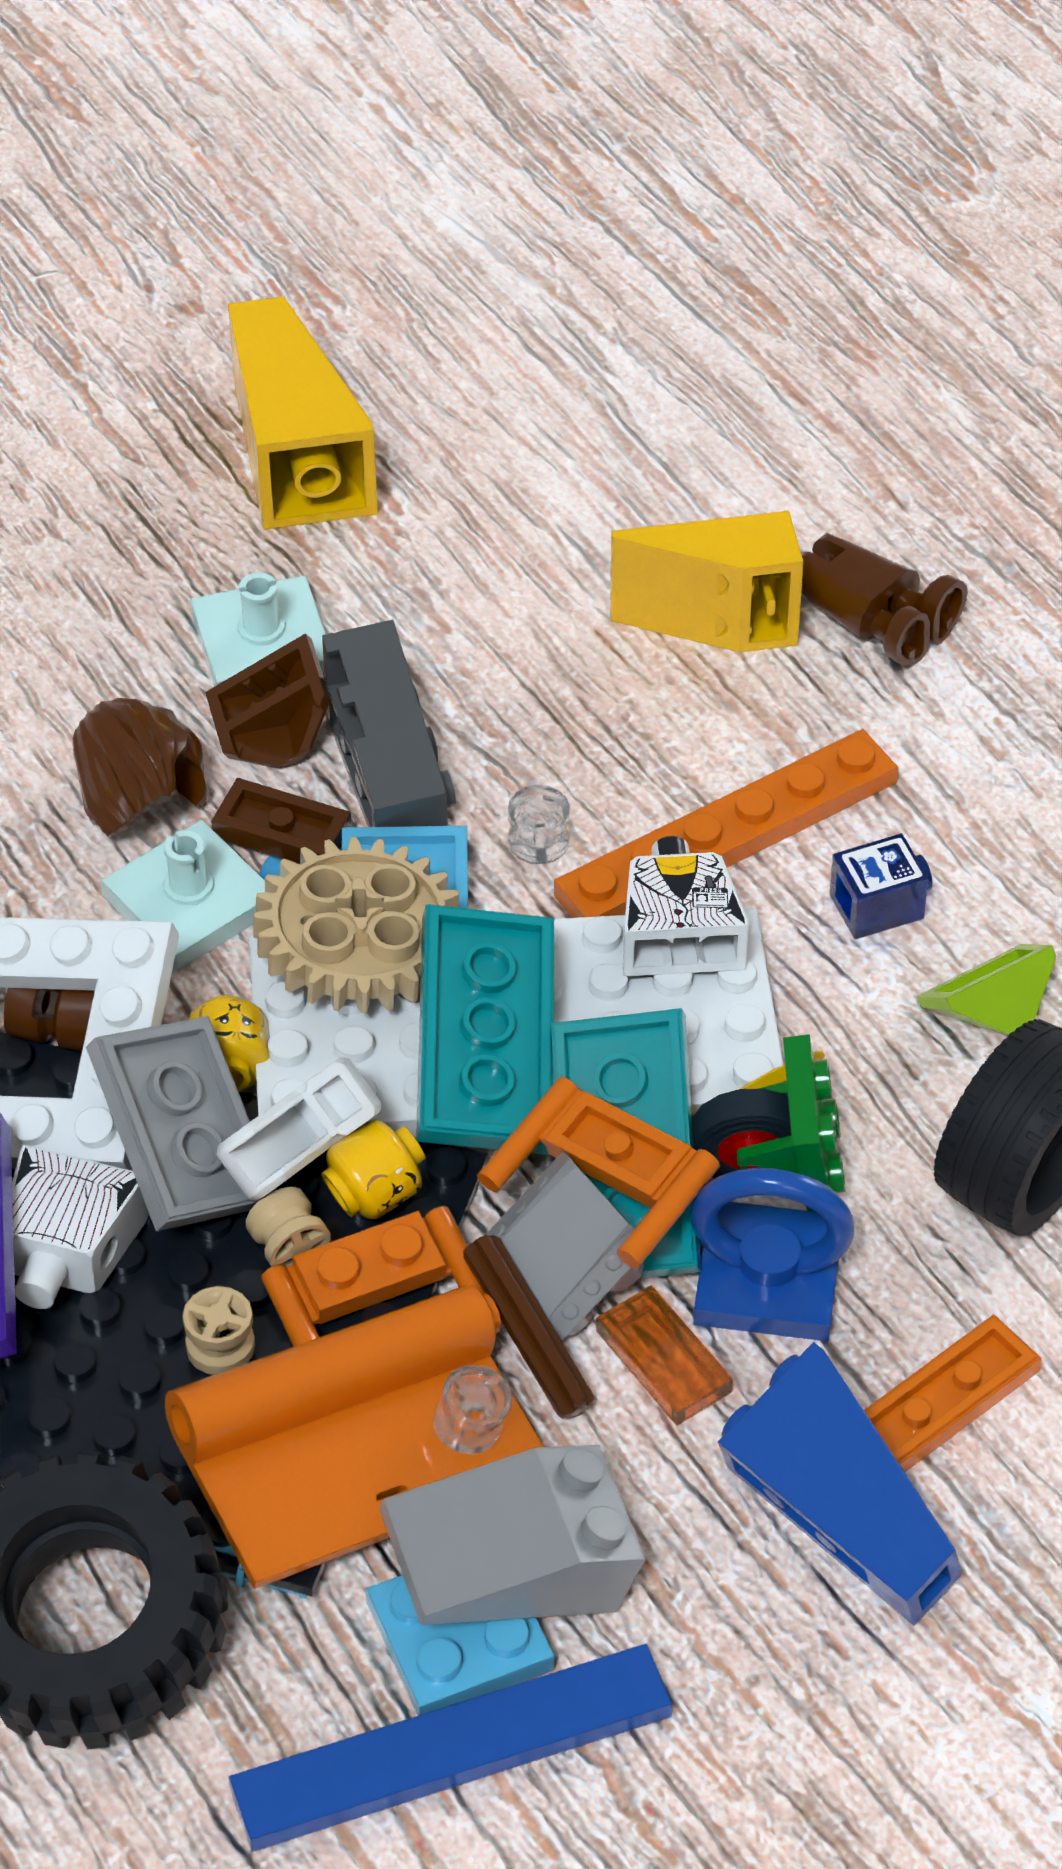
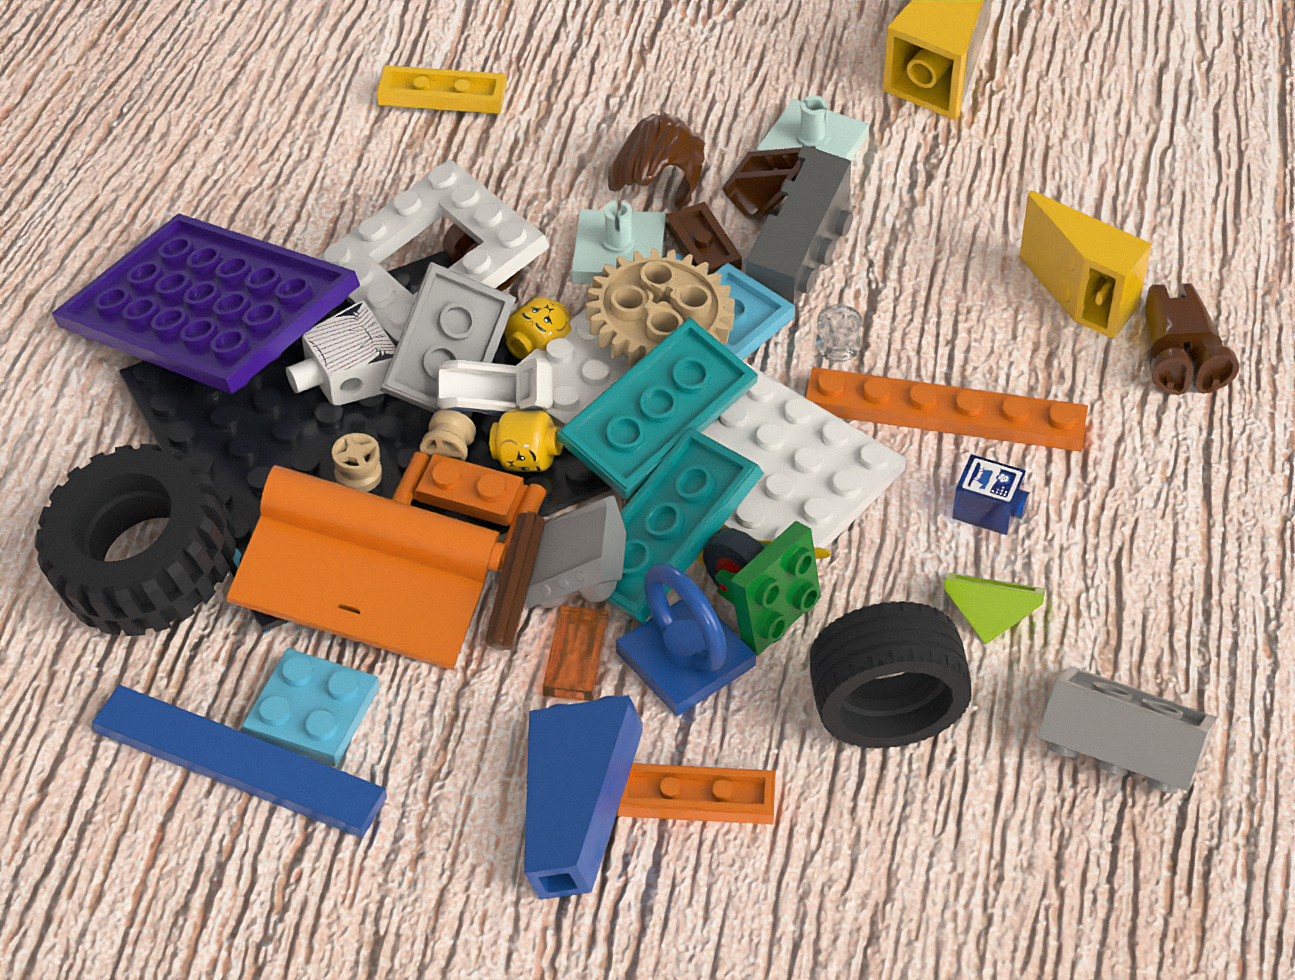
camera: 45 degrees right, 0 degrees up
light grey slope [379,1445,646,1625] -> none
clear wheel [433,1365,512,1454] -> none
orange plate [477,1076,720,1269] -> none
white torso [622,836,749,977] -> none

